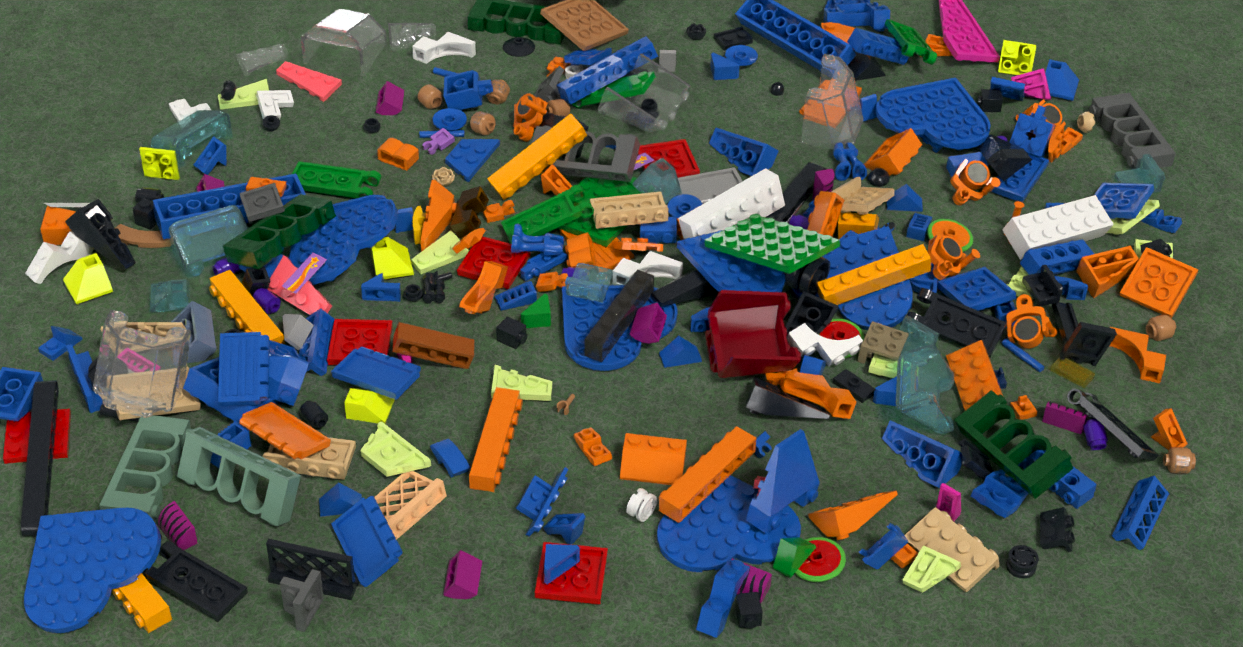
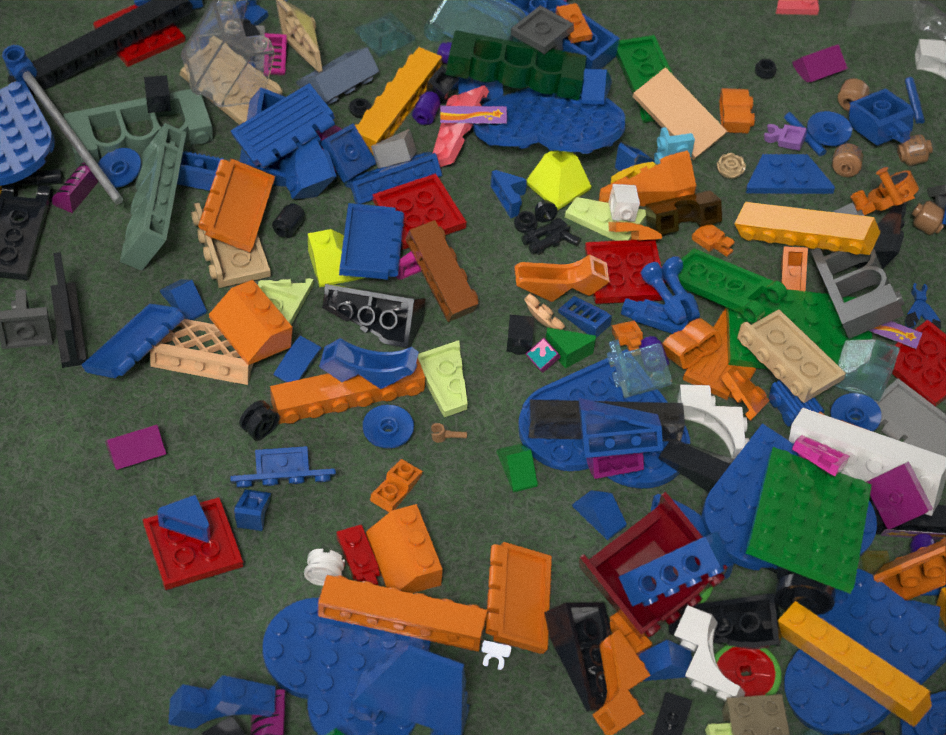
camera: 60 degrees right, 10 degrees up
none -> flat silver piece [2,45,123,205]
none -> blue dish [98,148,142,188]
none -> black brick [144,75,171,113]
none -> orange slope [209,279,293,365]
none -> black wheel [239,400,280,441]
none -> blue arch [319,338,419,389]
none -> black wedge [322,284,426,348]
none -> red hinge [336,524,380,586]
none -> blue dish [363,405,414,448]
none -> orange hinge [485,542,552,654]
none -> green slope [496,444,538,493]
none -> light nougat dish [525,293,565,330]
none -> tile [526,338,561,373]
none -> black plate [534,200,558,223]
none -> blue wedge [579,398,663,458]
none -> blue slope [582,69,612,105]
none -> white brick [608,184,640,221]
none -> blue brick [619,531,732,607]
none -> light nougat tile [632,68,727,160]
none -> medium azure bracket [654,127,695,165]
none -> dark pink wing [792,435,850,476]
none -> magenta plate [866,461,933,530]

